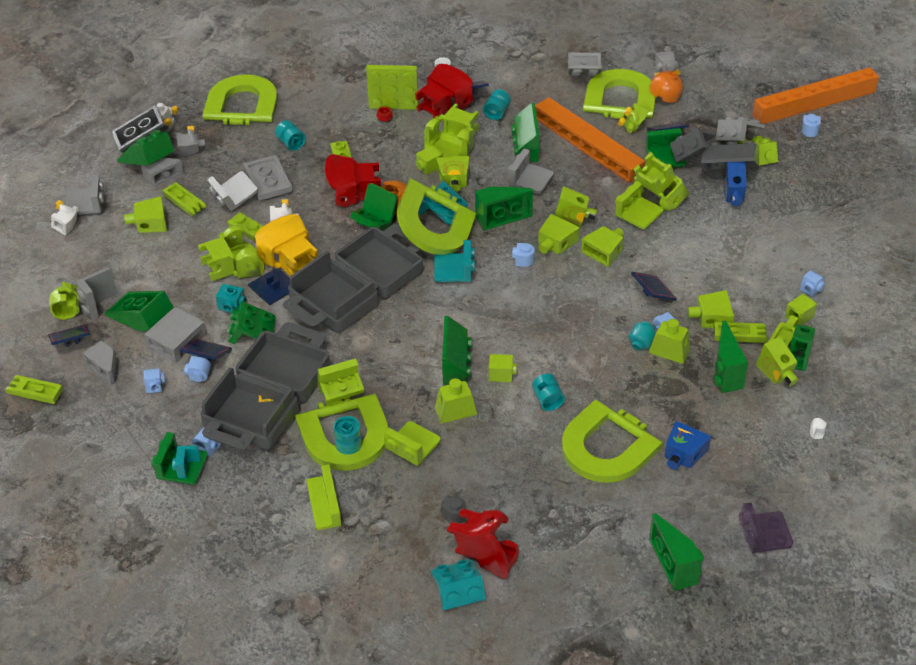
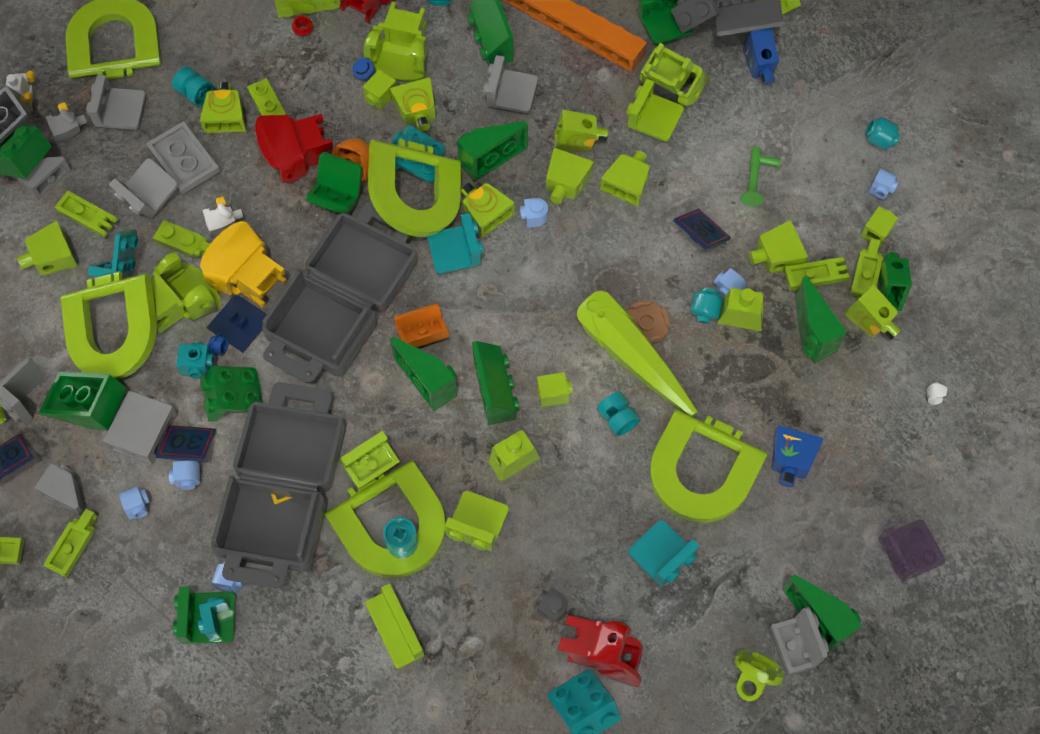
camera: 15 degrees left, 20 degrees up
none -> lime hinge [43,509,98,578]
none -> lime piece [61,272,157,380]
none -> light grey bracket [86,75,146,130]
none -> teal bracket [88,229,139,278]
none -> lime torso [200,82,246,133]
none -> blue plate [208,333,229,356]
none -> blue tile [353,58,376,81]
none -> green slope [390,337,458,412]
none -> orange bracket [394,303,449,348]
none -> lime torso [461,183,515,238]
none -> lime piece [577,291,698,417]
none -> medium nougat tile [627,300,670,345]
none -> teal bracket [628,520,700,588]
none -> lime tile [734,649,785,701]
none -> bright green piece [740,147,781,206]
none -> light grey bracket [769,607,829,676]
none -> teal head [865,117,900,150]

